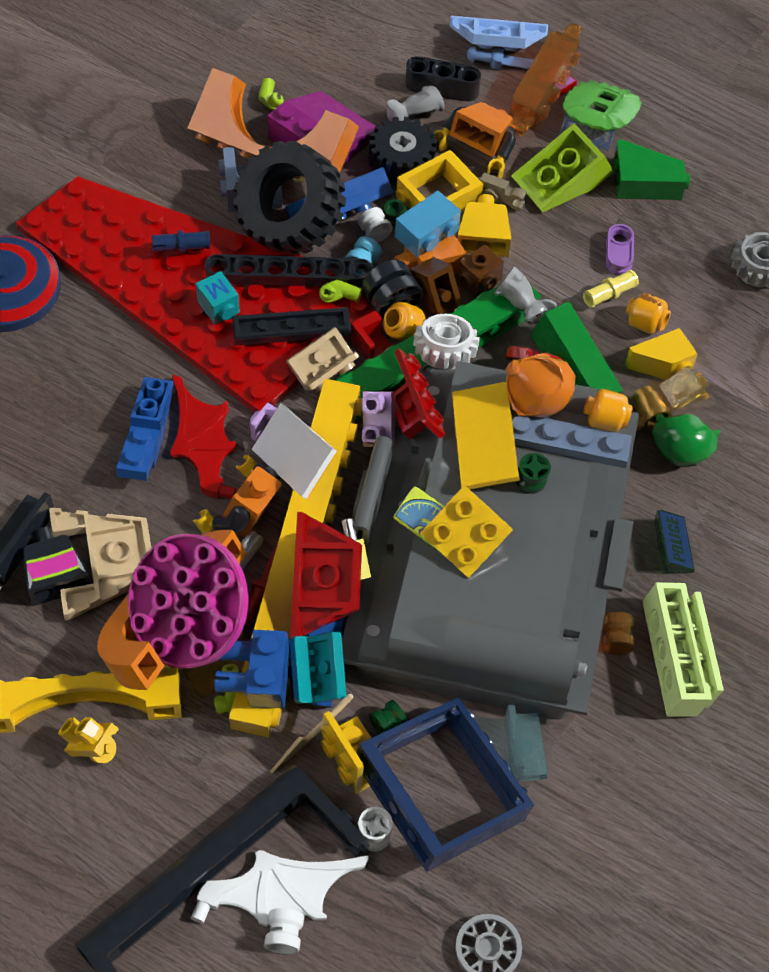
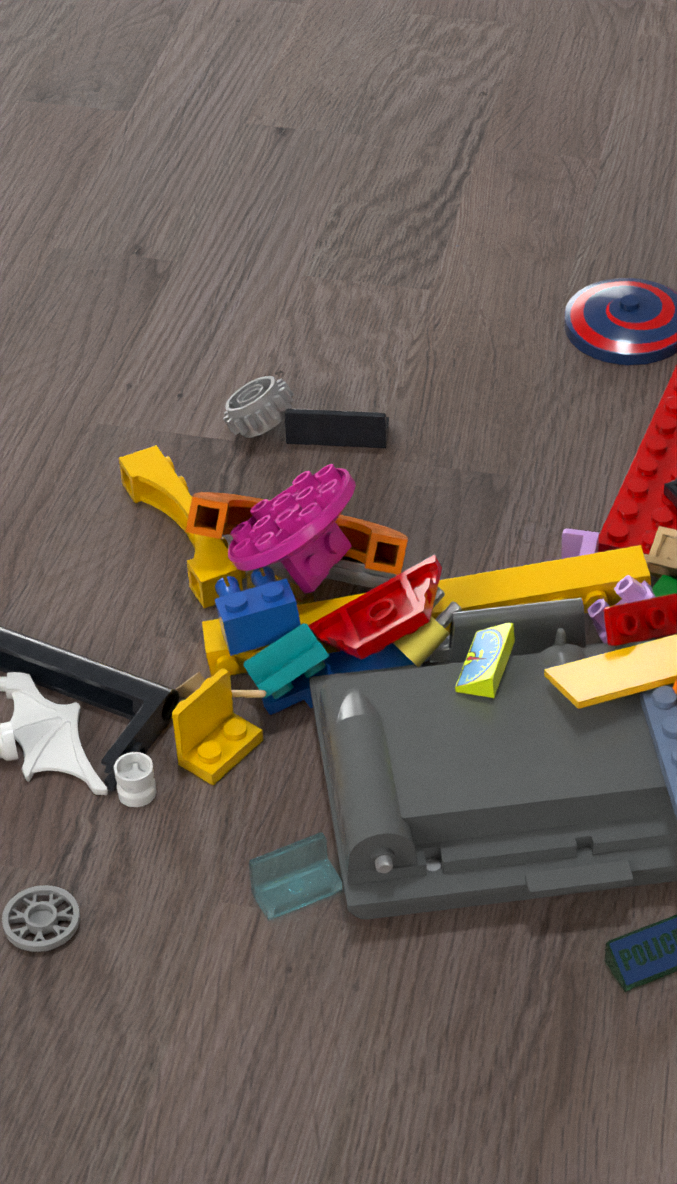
camera: 75 degrees right, 15 degrees down
black torso [23,527,90,606] -> none
tan wing [49,508,152,621] -> none
yellow hips [58,717,119,763] -> none
blue slope [116,377,173,481] -> none
red animal [170,374,237,499] -> none
torso [193,455,283,538] -> none
white piece [252,403,337,499] -> none
dark blue window [356,697,534,872] -> none
dark green wheel [369,700,408,735] -> none
yellow hinge [420,485,513,578] -> none
dark green wheel [516,453,551,493] -> none
clear orange wheel [602,612,635,655] -> none
yellowish green brick [642,582,724,717] -> none

